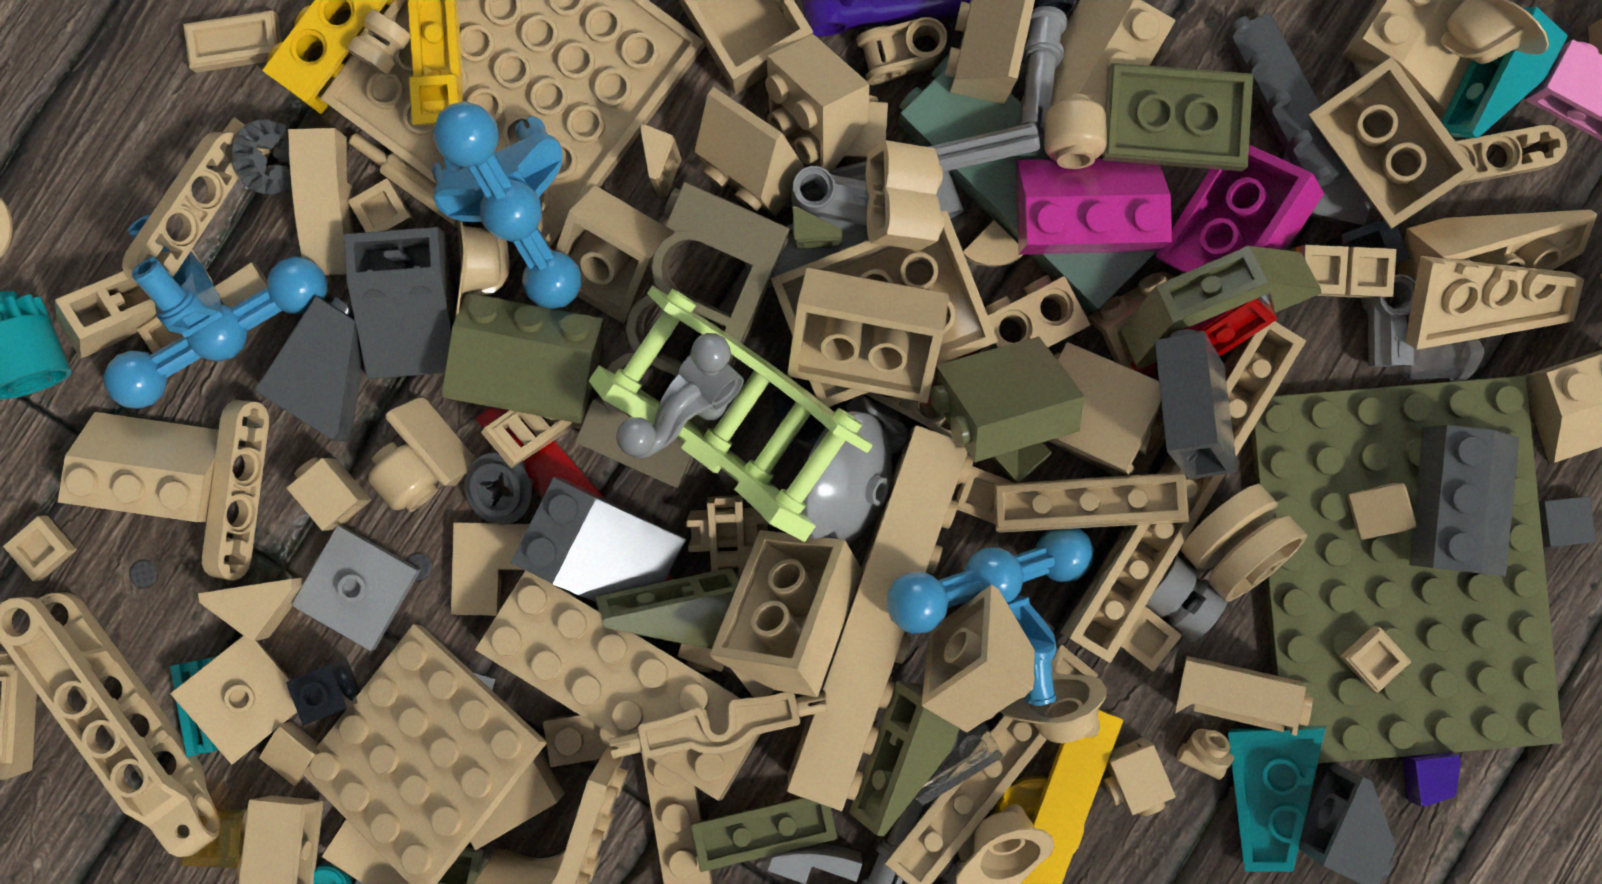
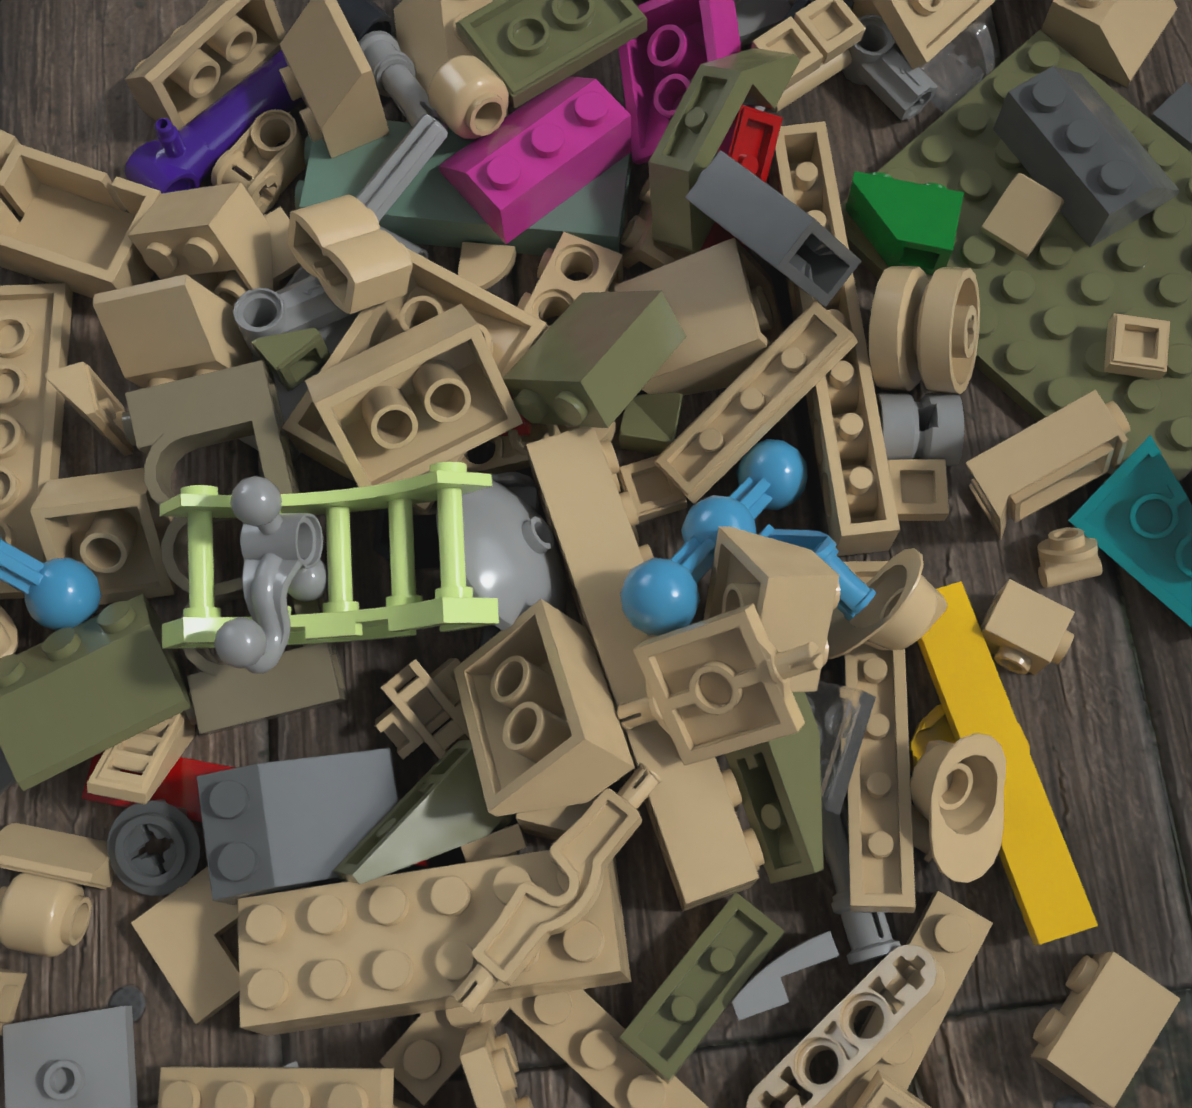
camera: 35 degrees left, 15 degrees down
none -> tan plate [617,603,823,766]
none -> green slope [845,171,964,275]

